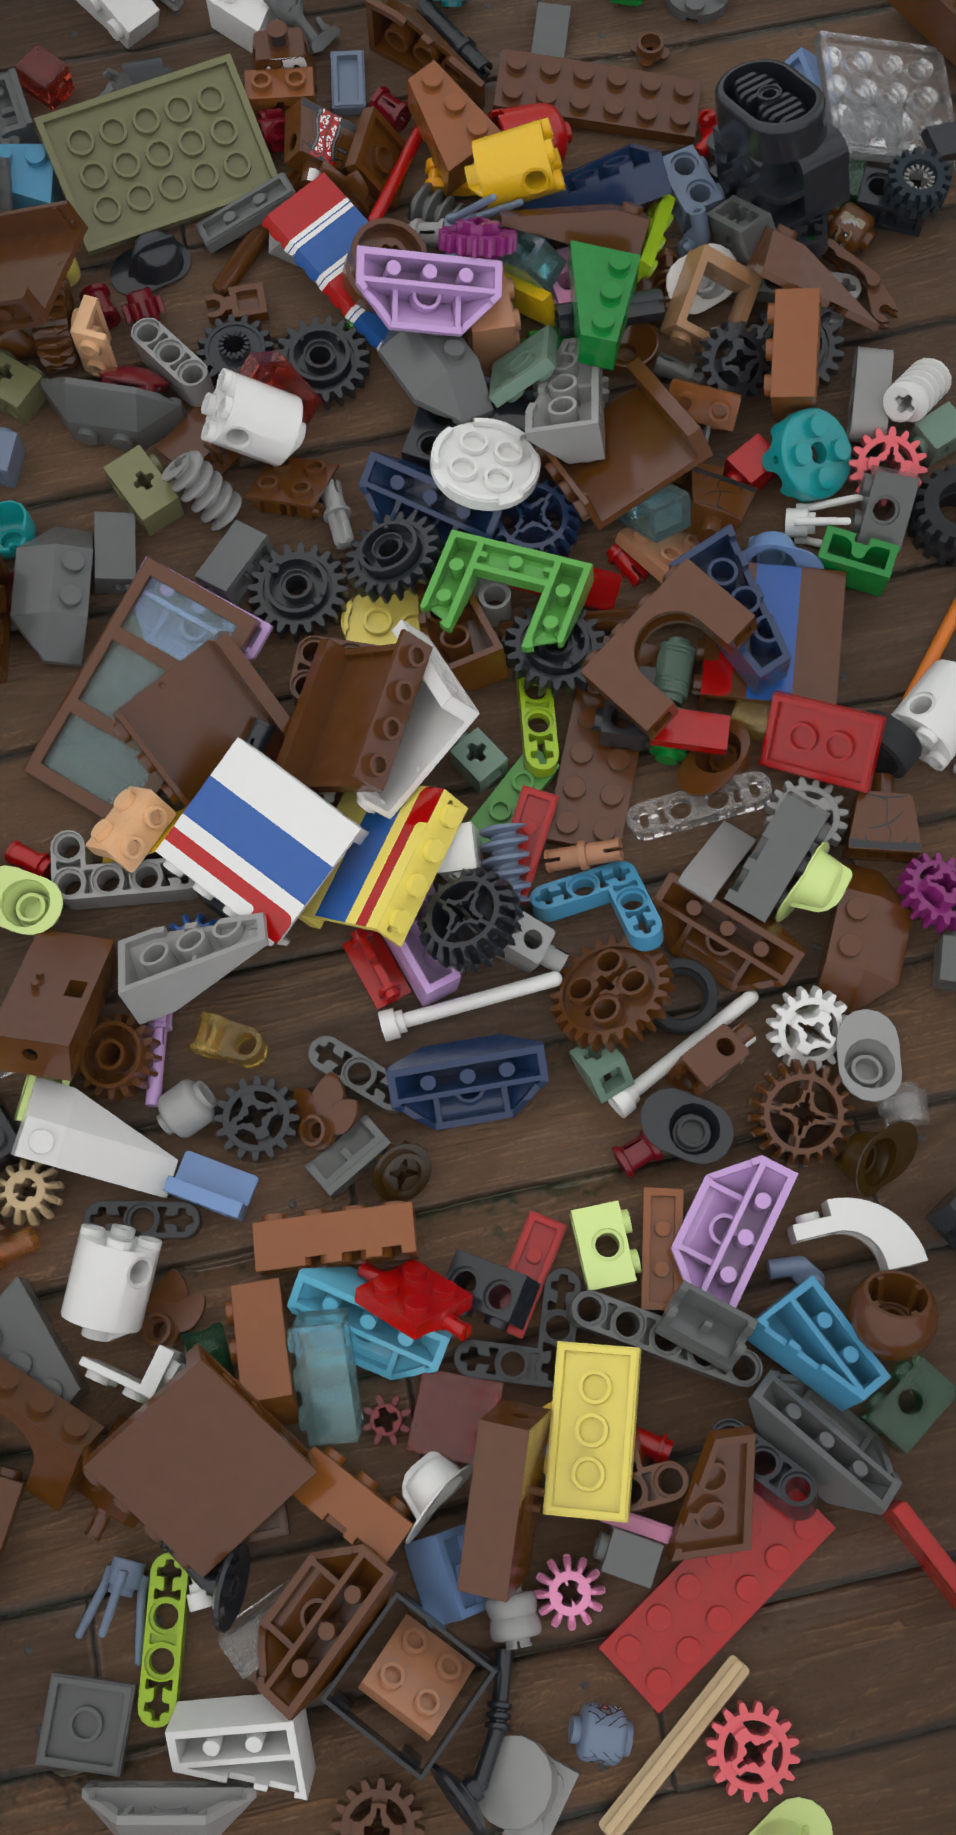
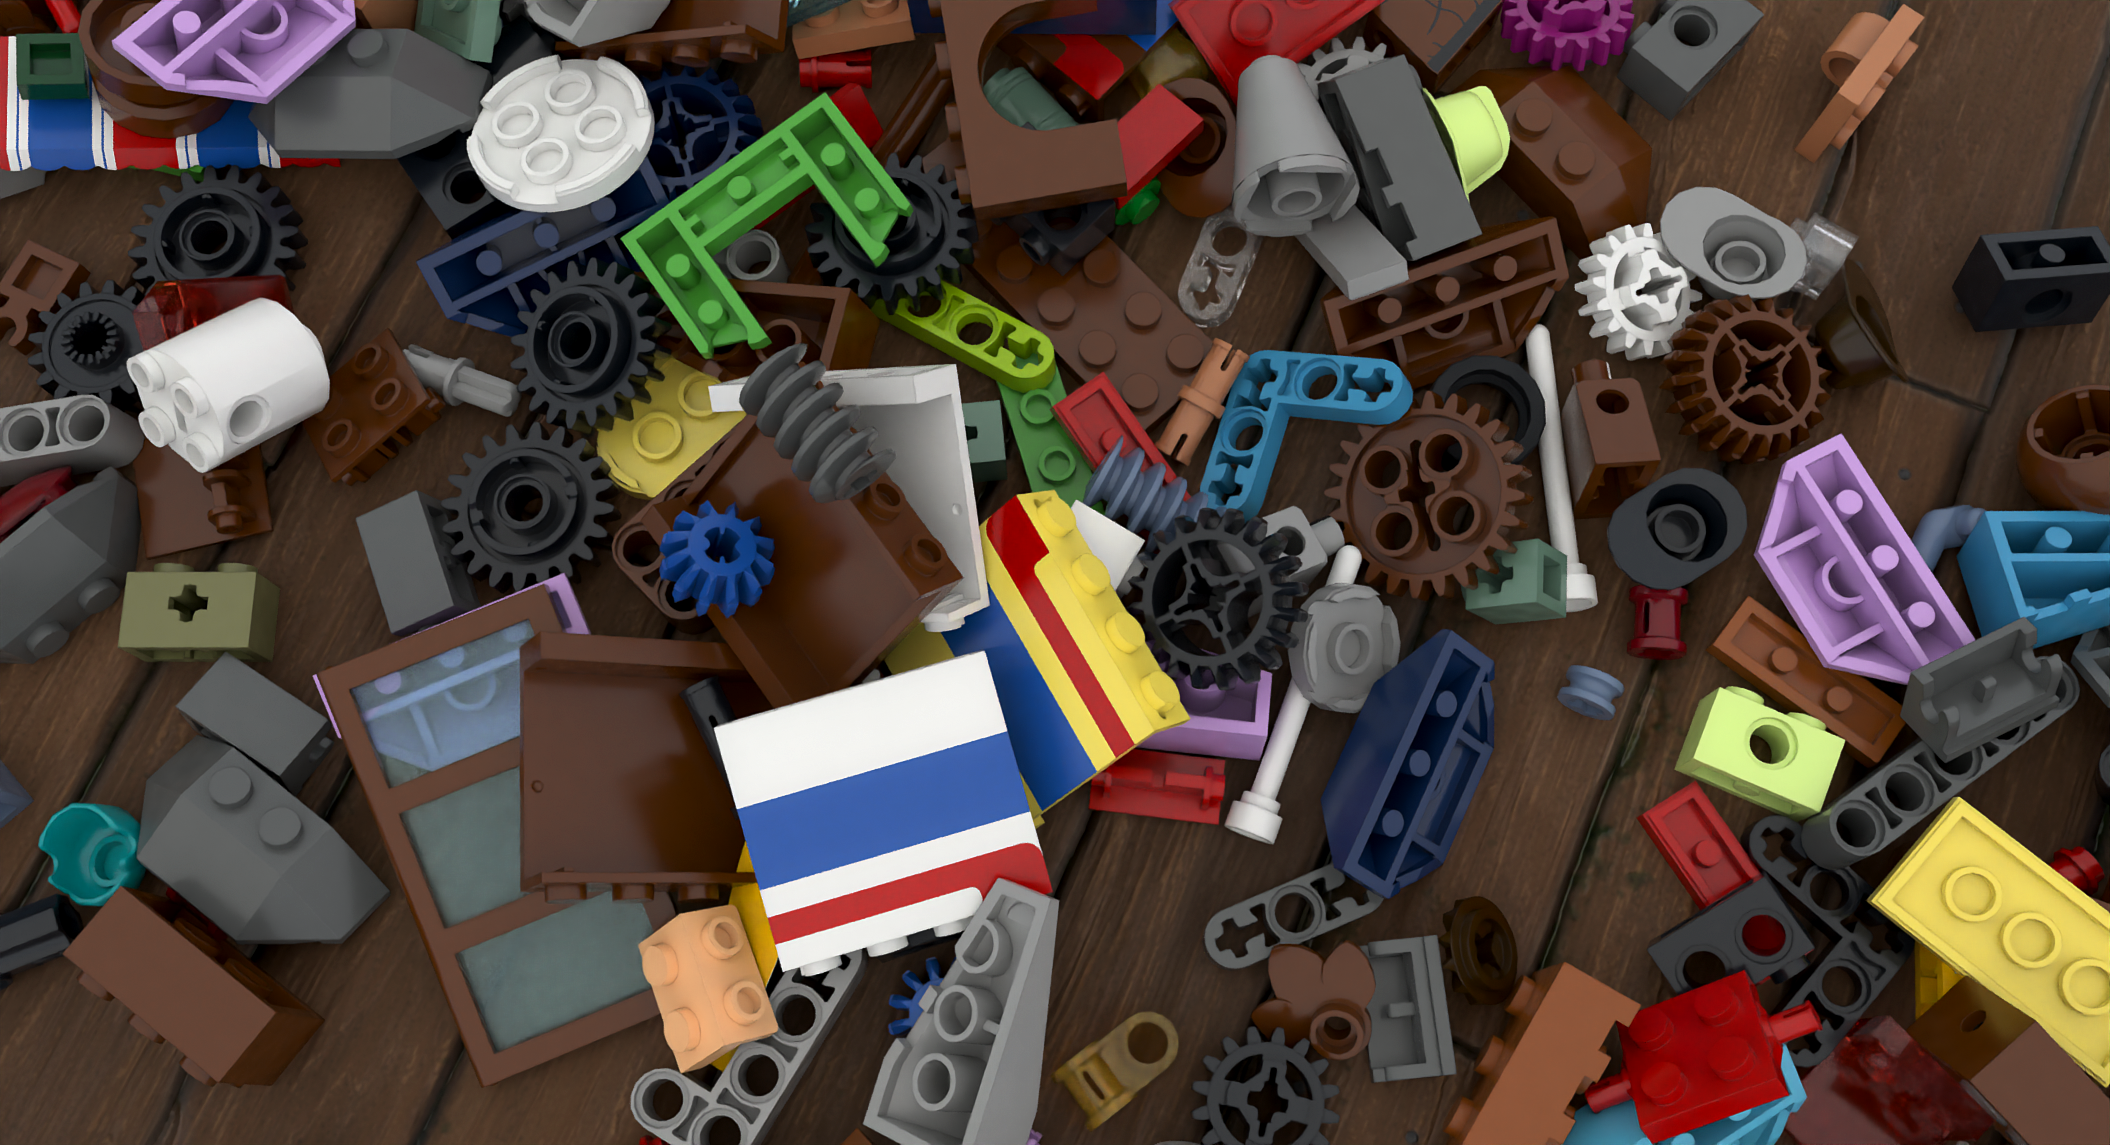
camera: 55 degrees left, 0 degrees up
light grey piece [161,450,242,531] -> none
white arch [786,1198,928,1271] -> none
none -> dark green plate [16,33,90,100]
none -> blue gear [659,500,775,618]
none -> dark grey piece [739,343,896,504]
none -> light grey cone [1232,55,1360,237]
none -> light grey tile [1288,583,1401,713]
none -> sand blue bush [1557,665,1625,720]

